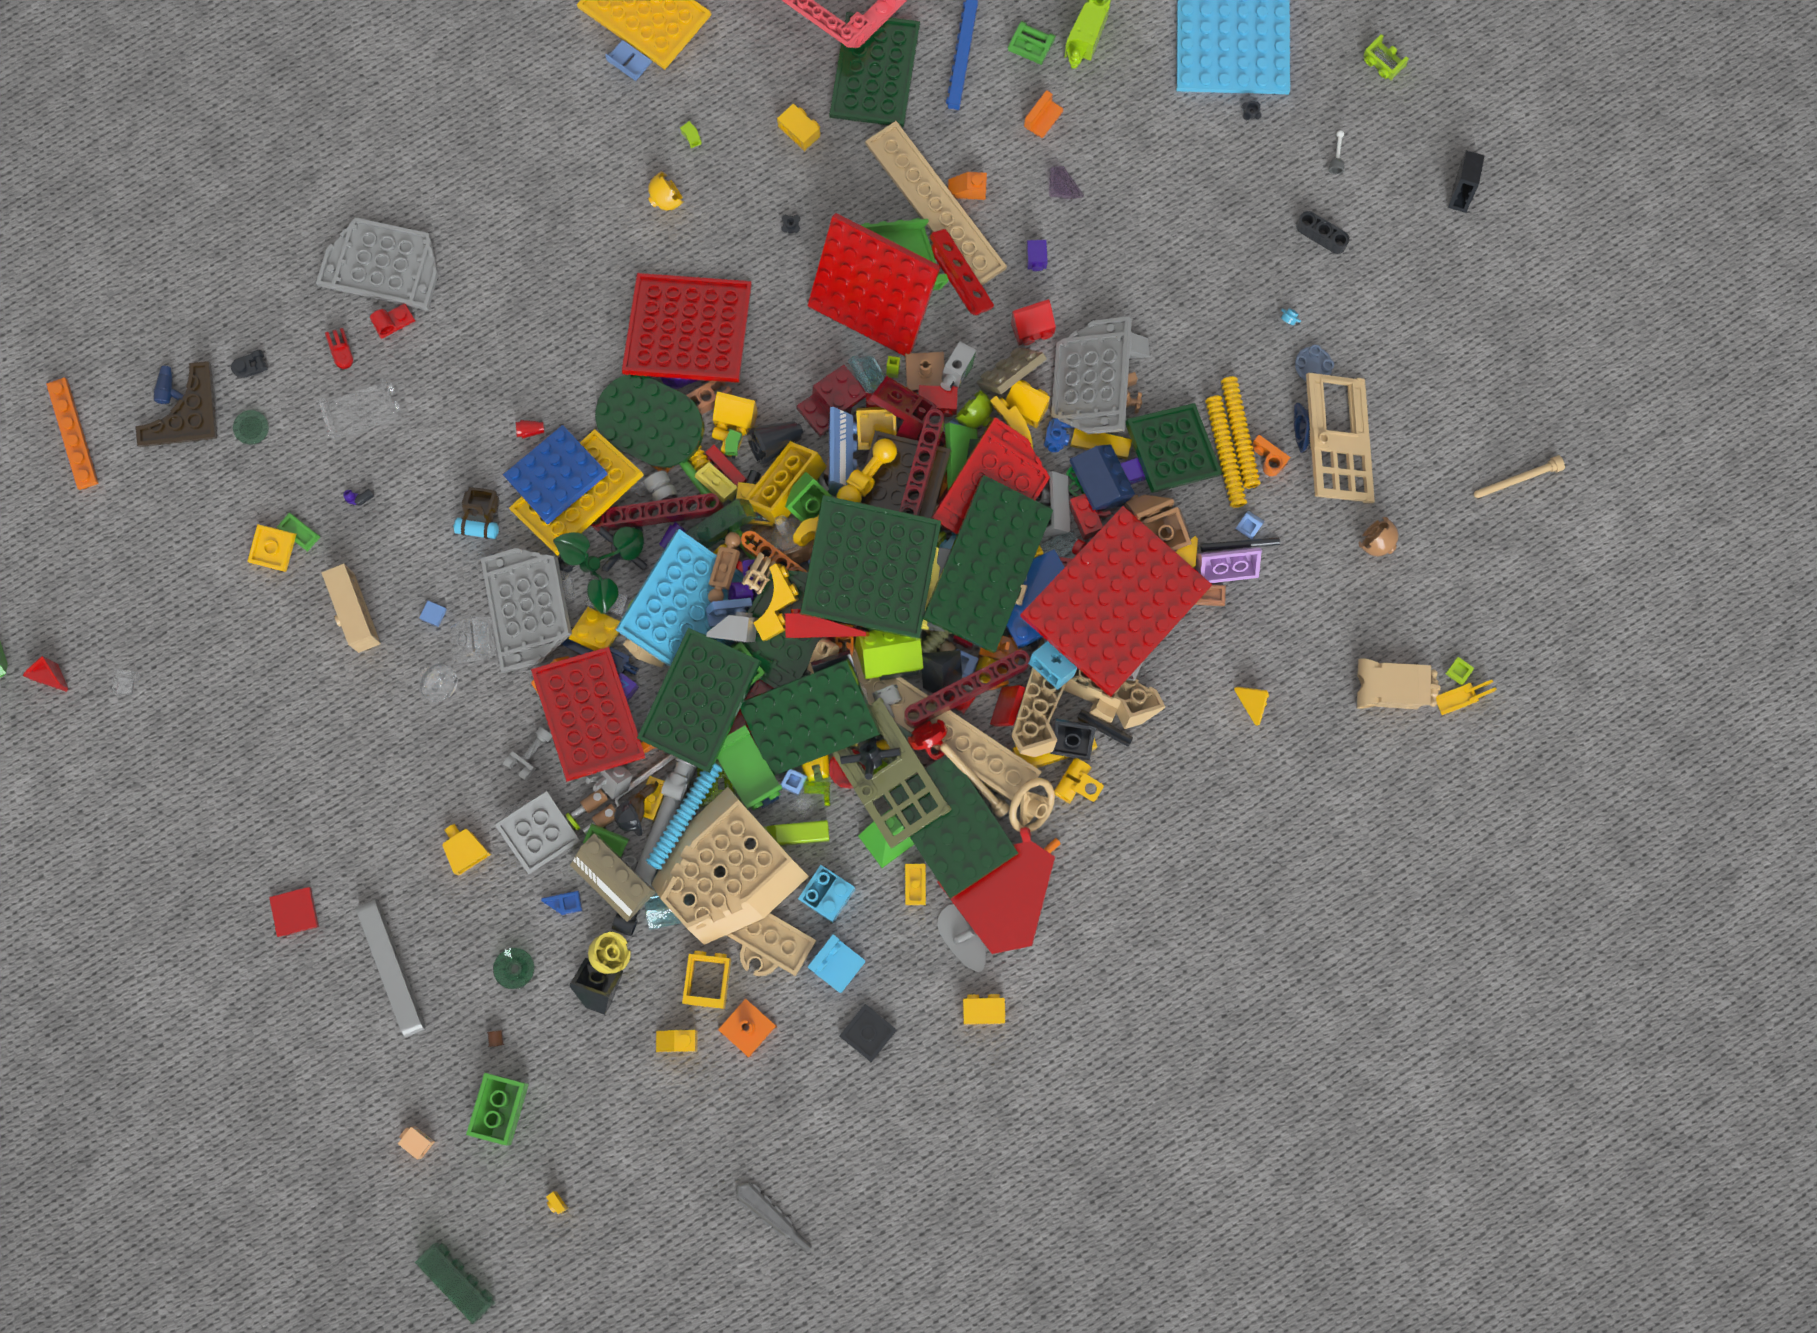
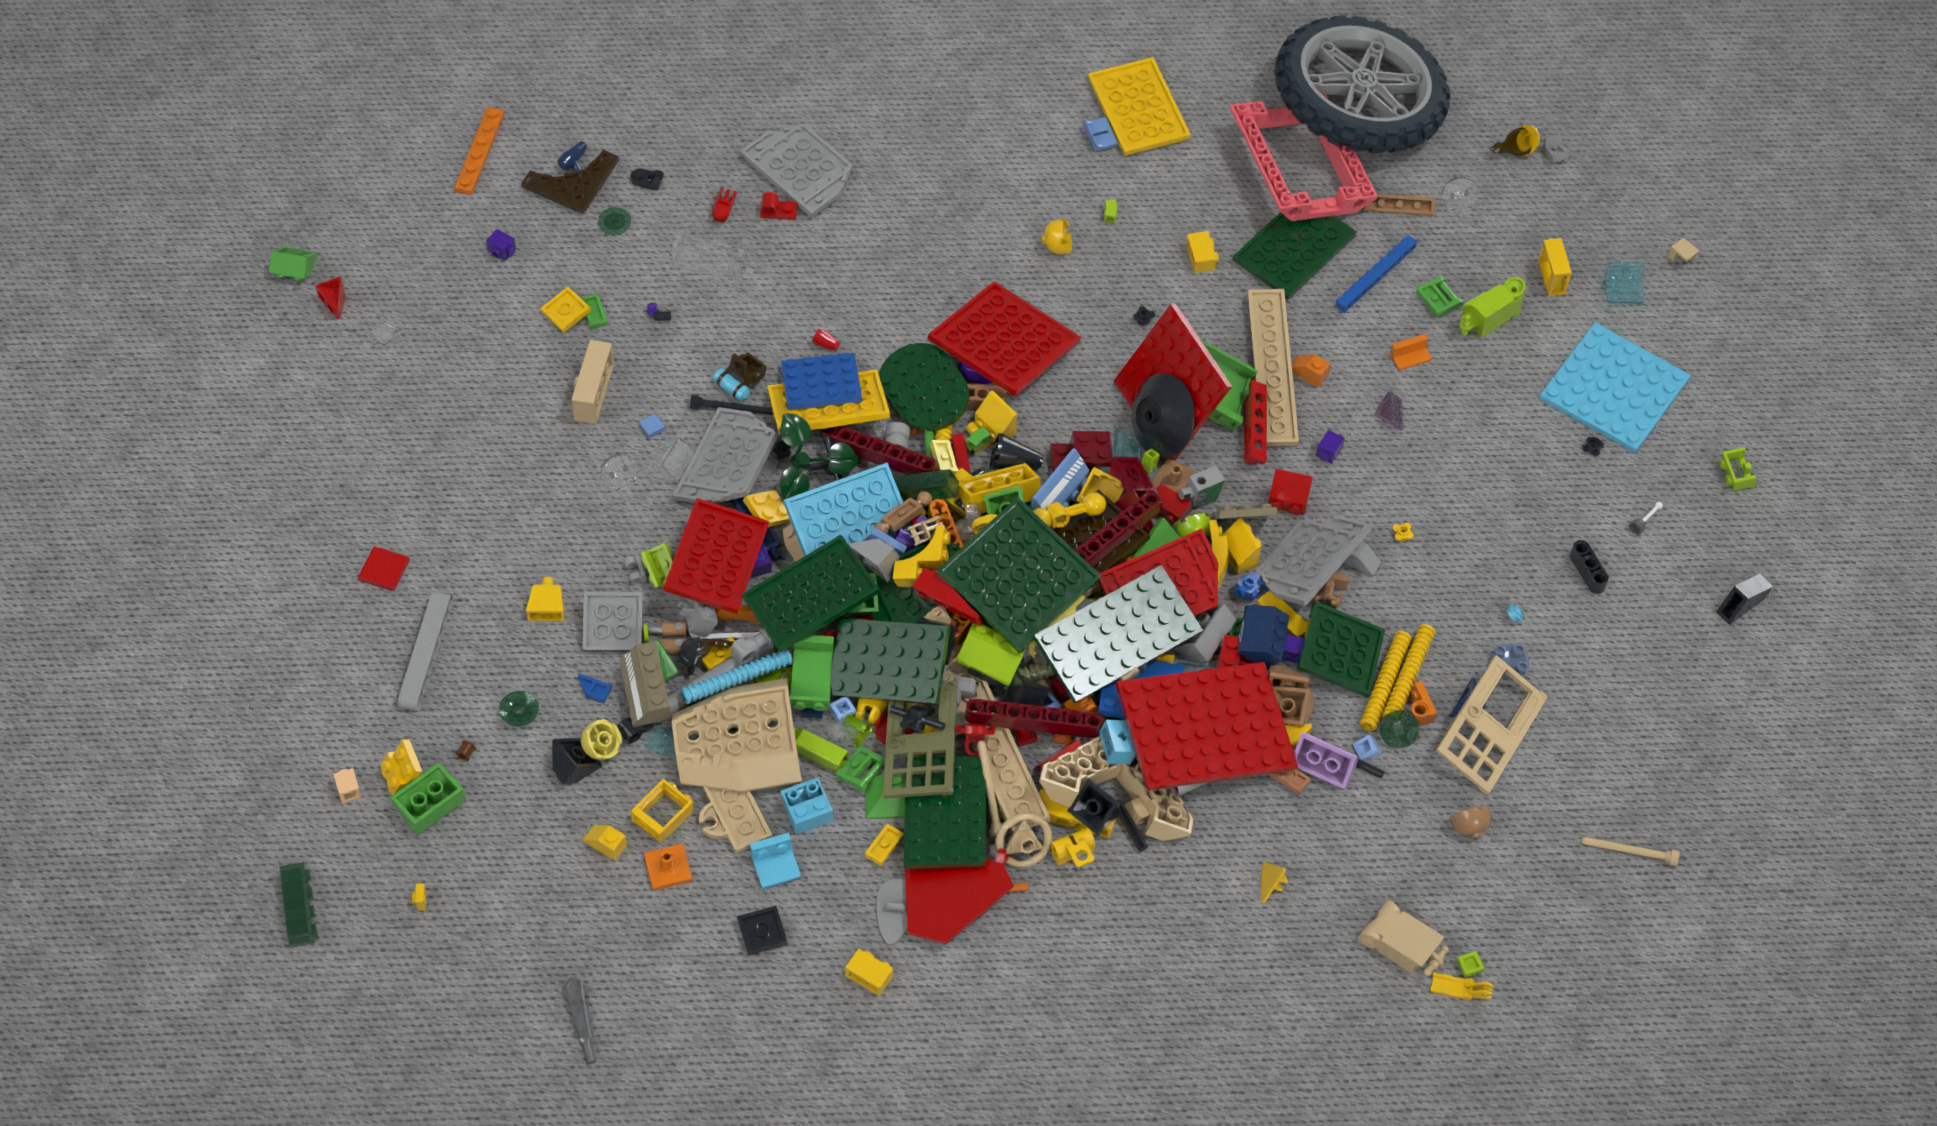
camera: 30 degrees right, 20 degrees down
none -> yellow plate [380,739,422,795]
none -> dark purple brick [486,229,516,260]
none -> lime bracket [641,542,674,588]
none -> black piece [690,394,774,415]
none -> bright green plate [835,746,885,792]
none -> black dish [1132,373,1195,459]
none -> clear green dish [1380,710,1419,749]
none -> yellow plate [1393,523,1414,541]

